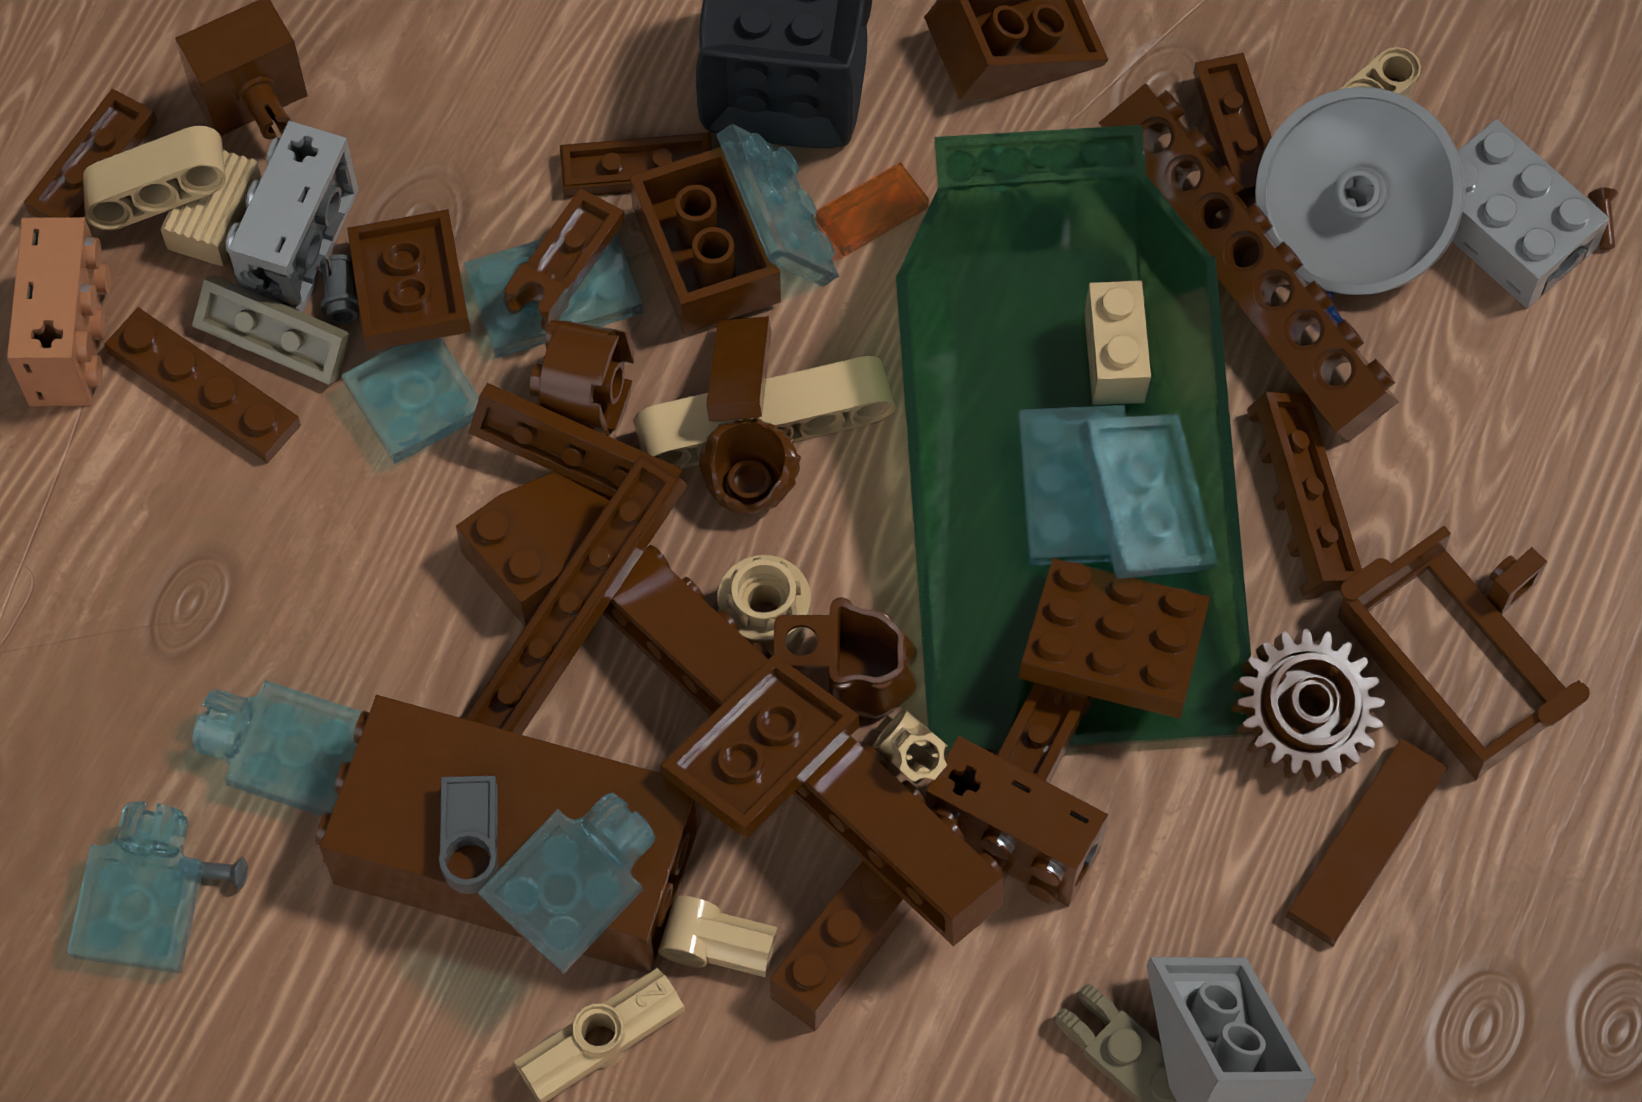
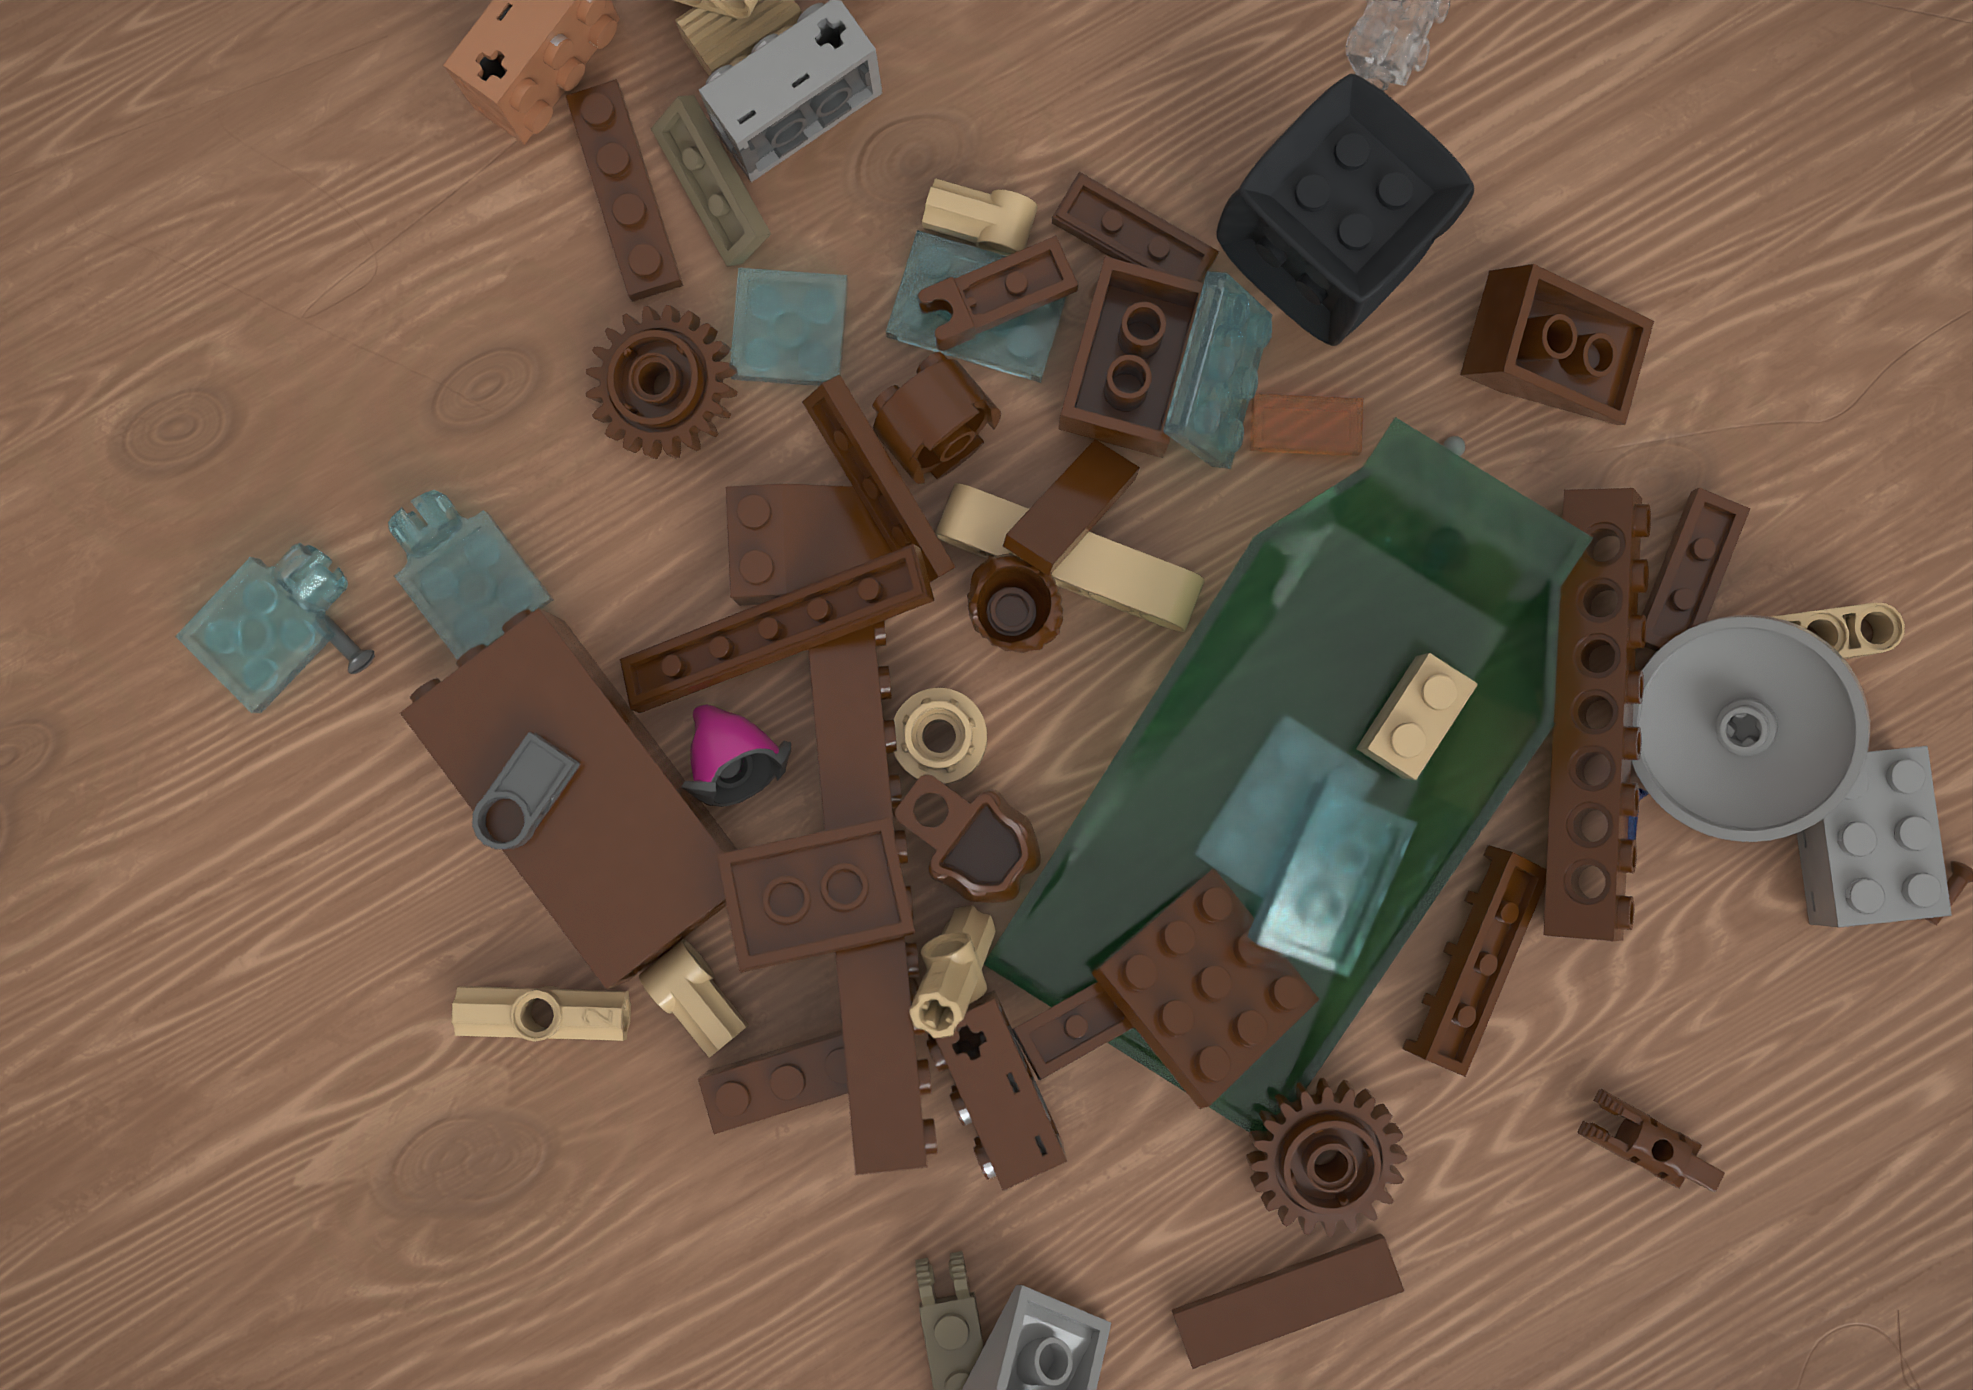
camera: 40 degrees right, 20 degrees up
dark grey pin [320,254,359,324] -> none
reddish brown plate [347,209,471,351] -> none
clear light blue plate [478,793,655,974] -> none
reddish brown piece [1338,526,1590,781] -> none
reddish brown plate [1487,547,1548,614] -> none
none -> reddish brown gear [586,305,738,459]
none -> hat [681,705,791,807]
none -> tan piece [922,179,1038,259]
none -> reddish brown hinge [1577,1089,1725,1192]

